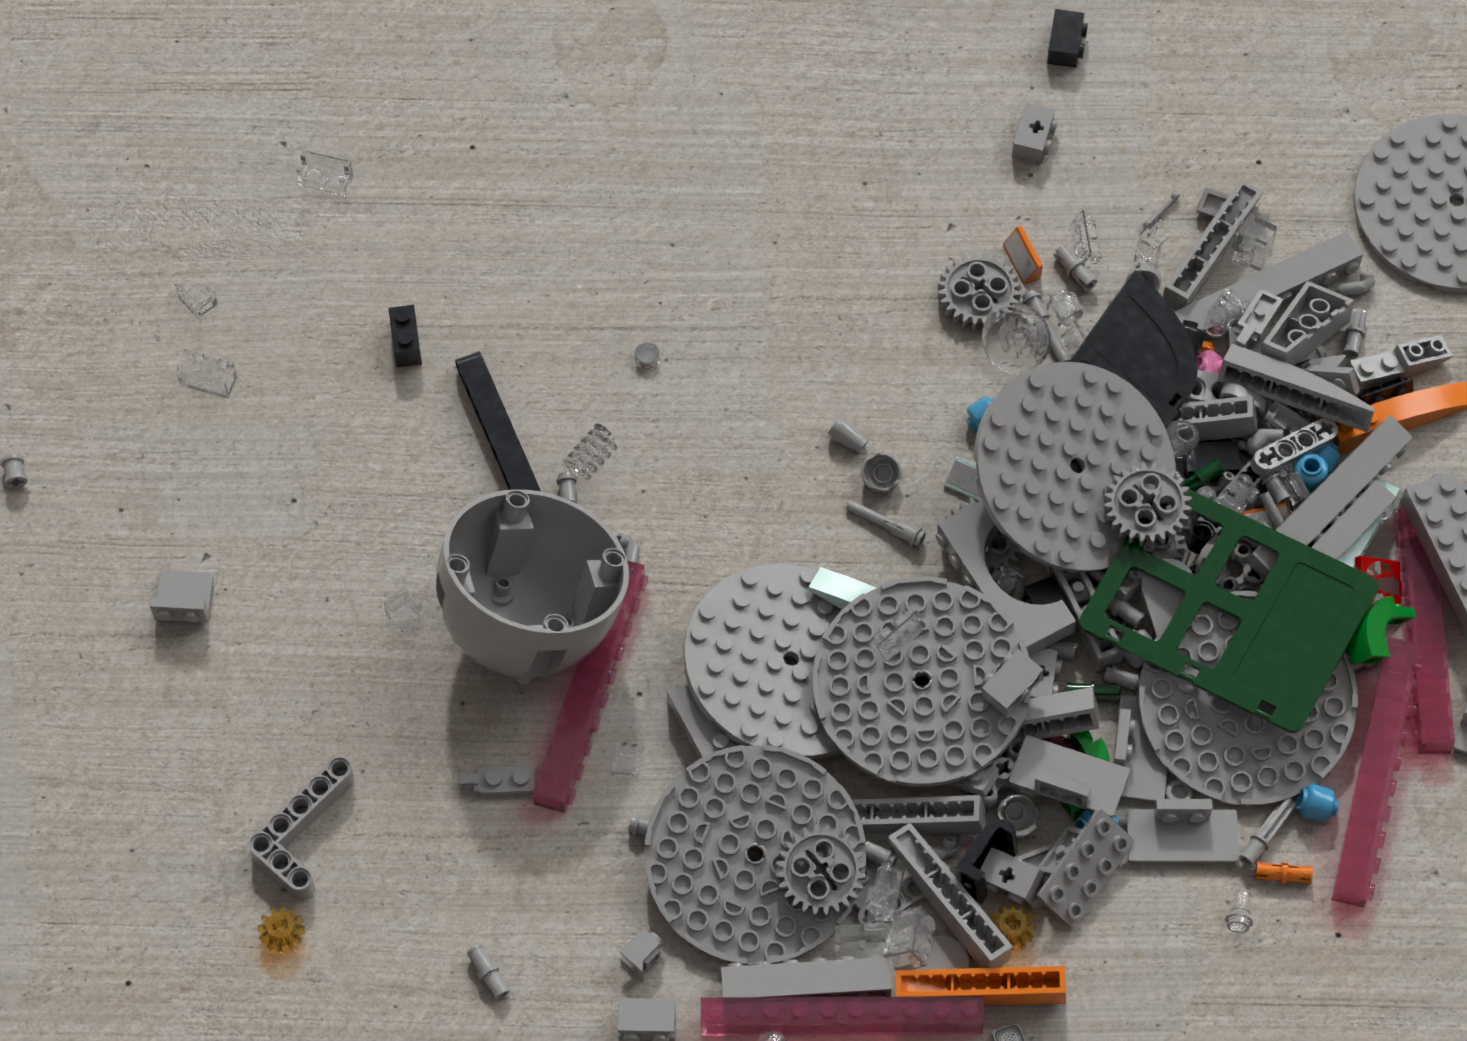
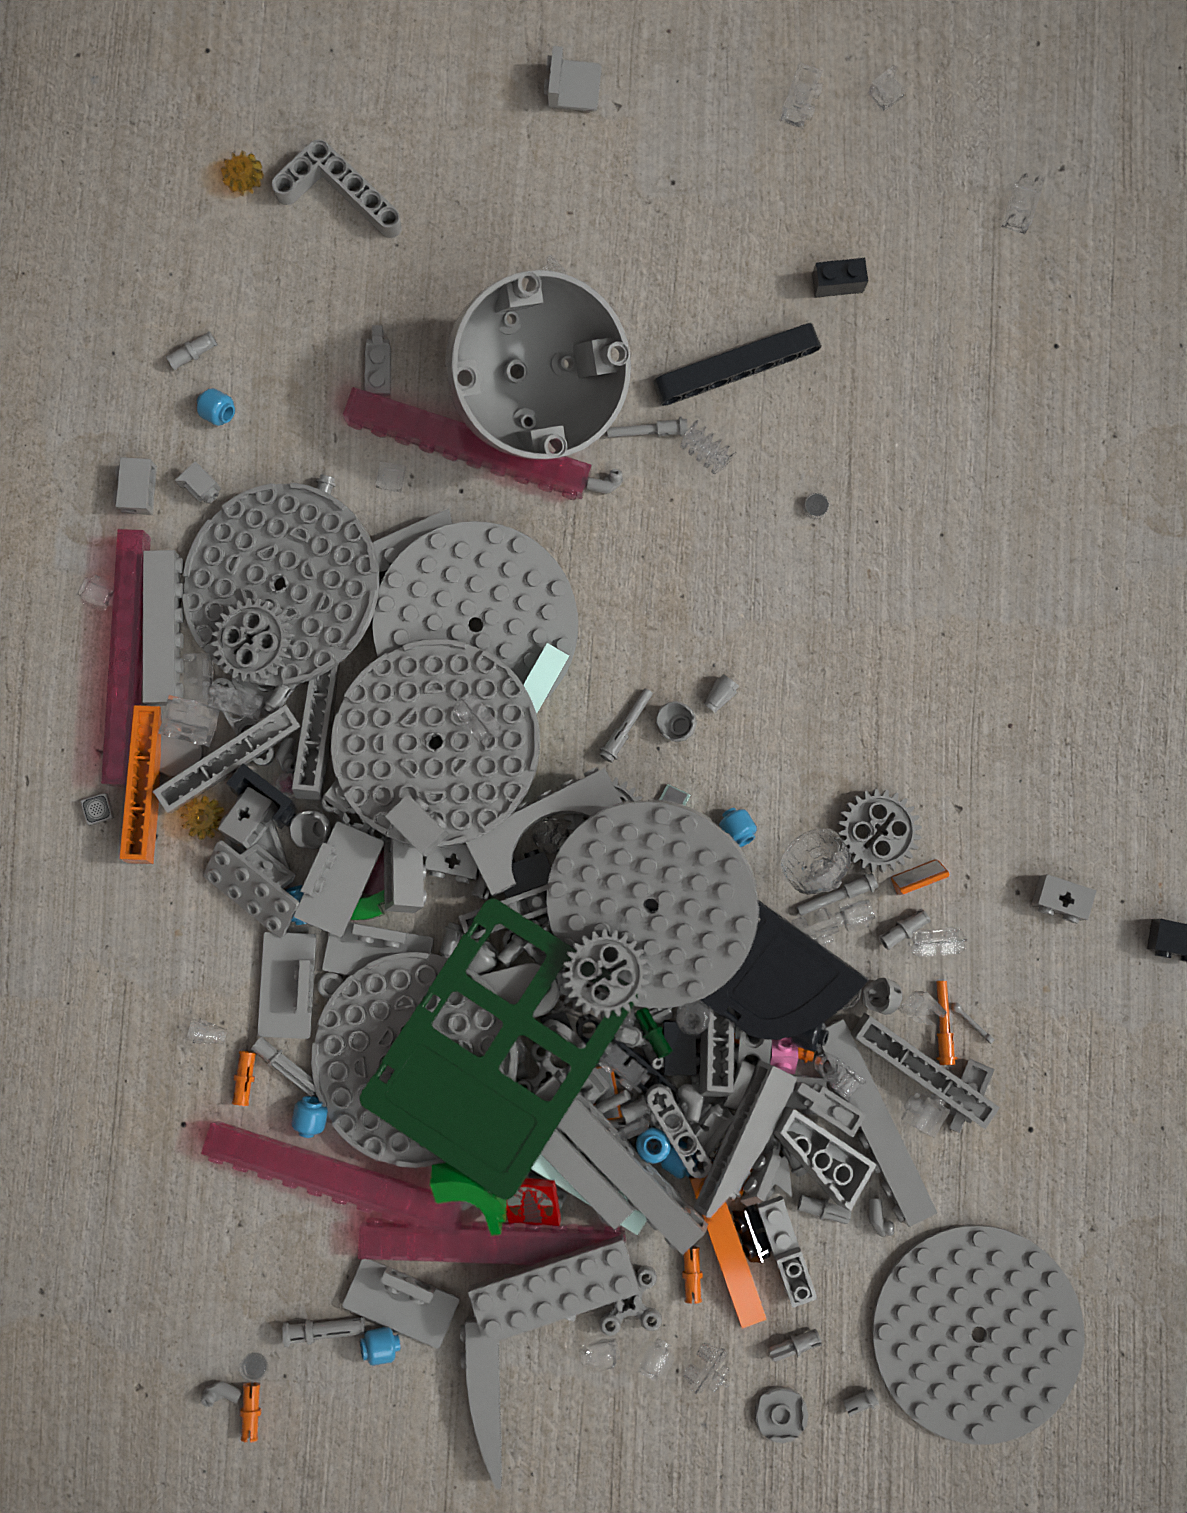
camera: 85 degrees right, 20 degrees up
dark green axle [1067,681,1121,701] -> none
none -> dark azure head [197,388,235,426]
none -> orange pin [682,1246,703,1304]
none -> orange pin [936,981,958,1065]

